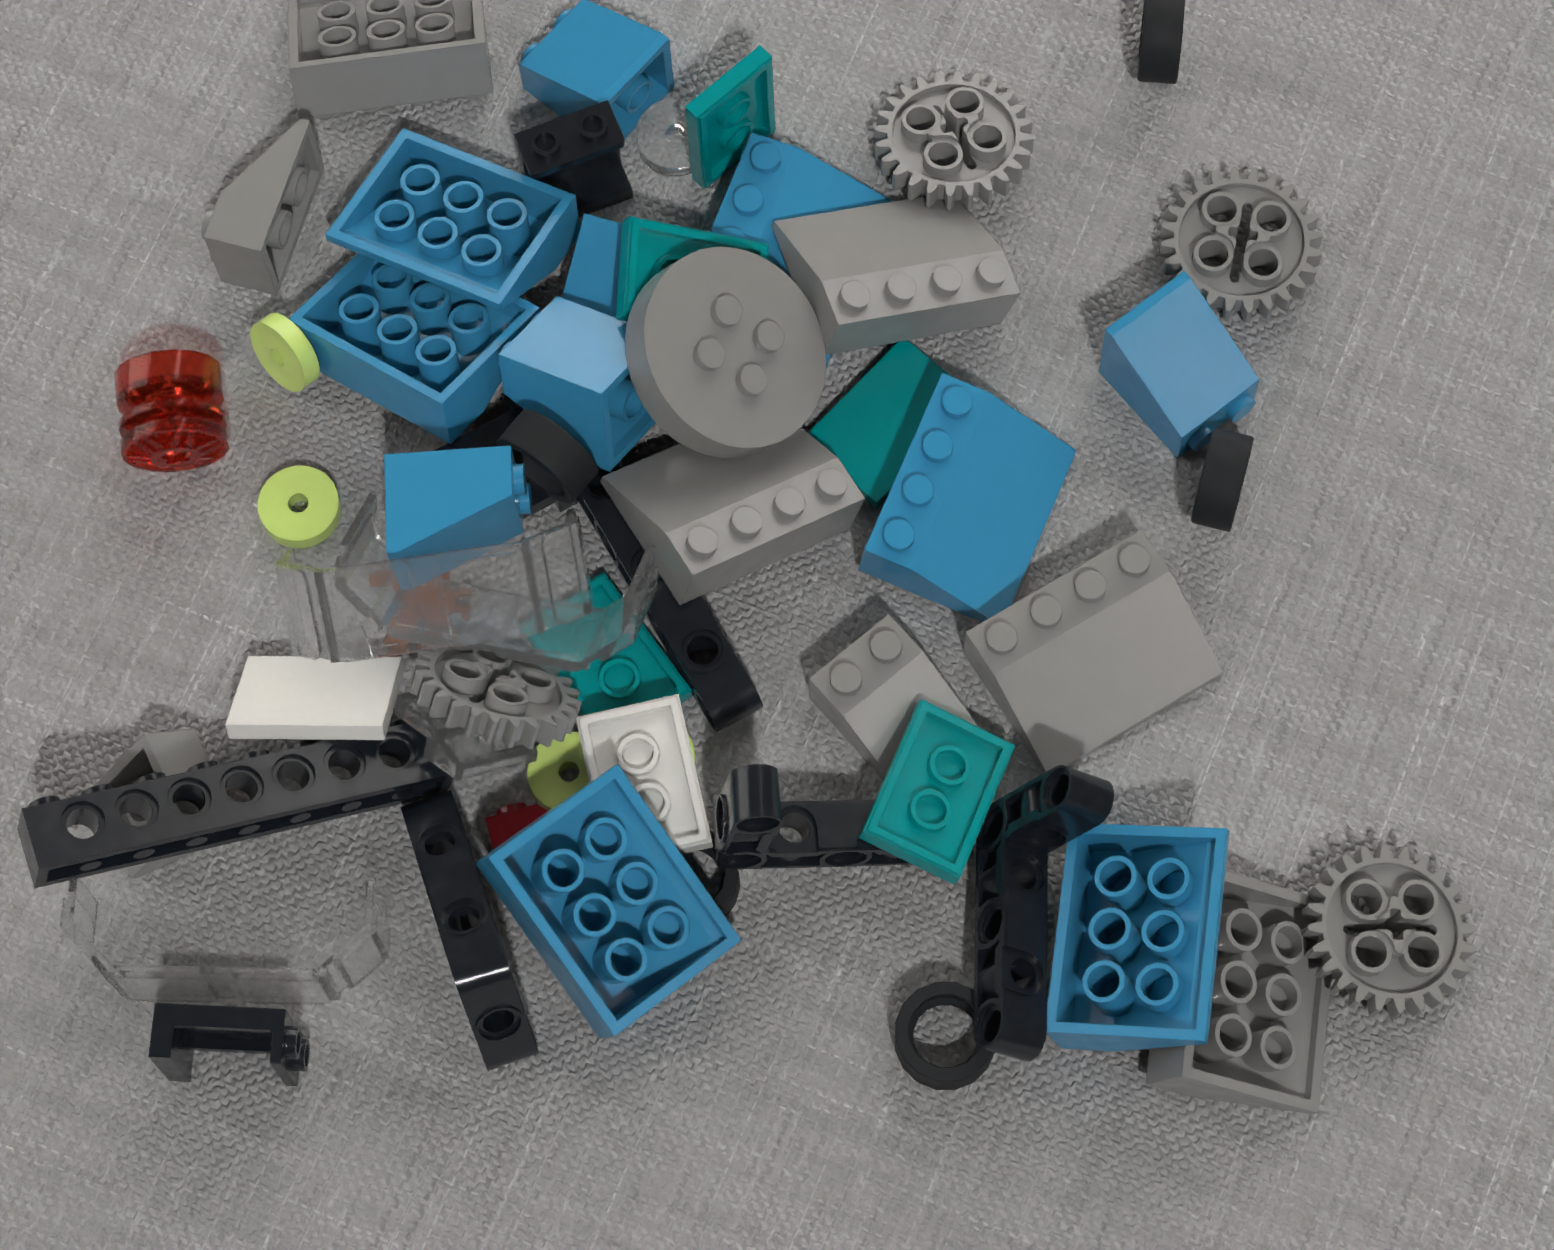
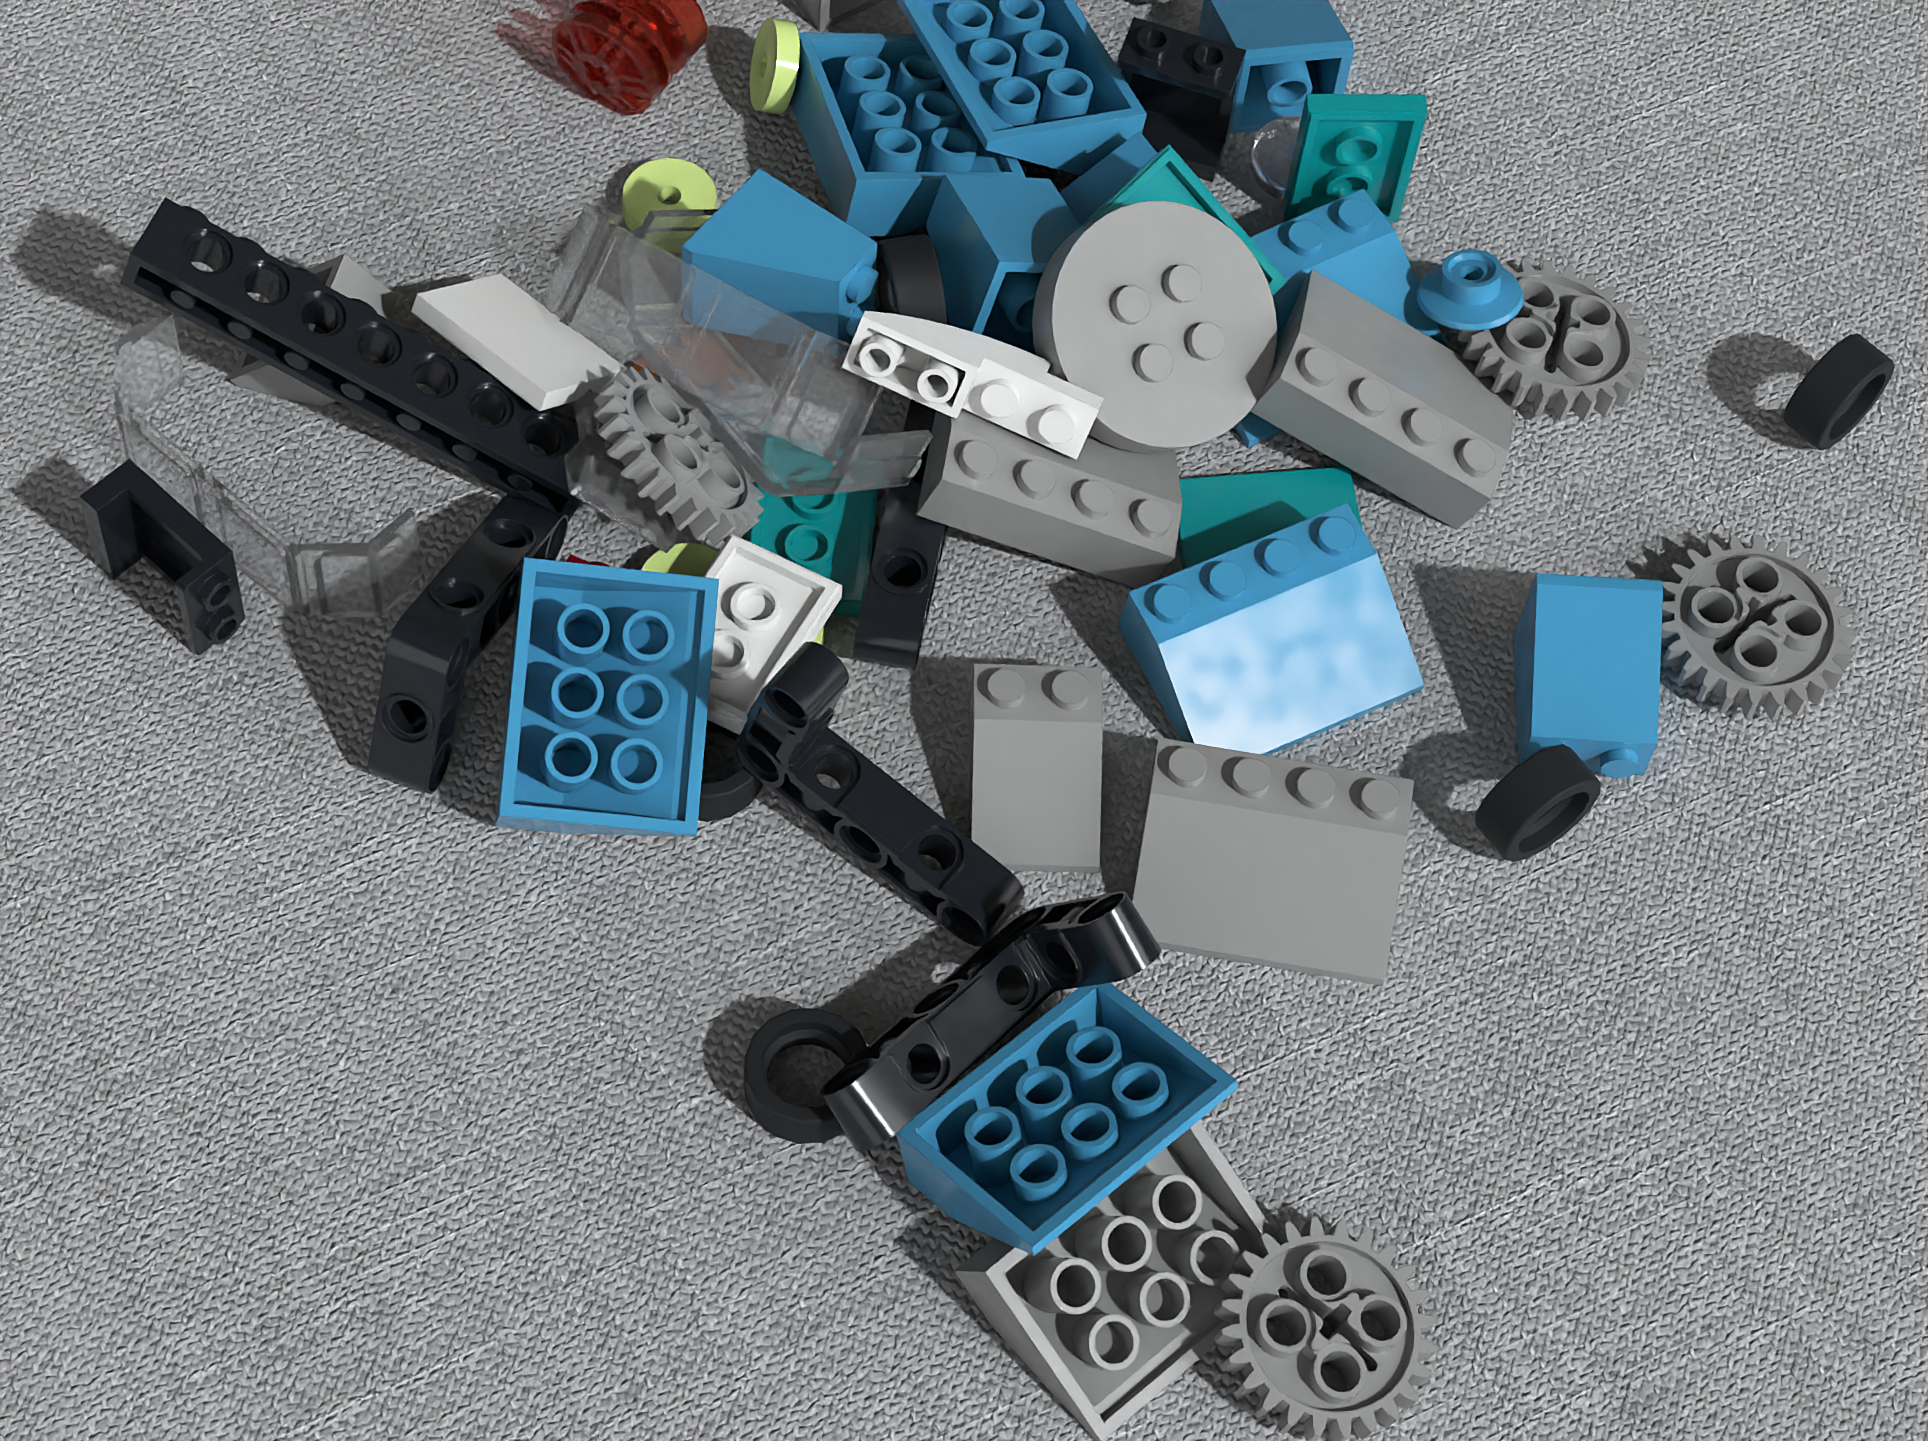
camera: 30 degrees right, 10 degrees down
teal tile [858,699,1016,885] -> none
none -> white slope [842,311,1104,460]
none -> dark azure piece [1416,249,1524,331]

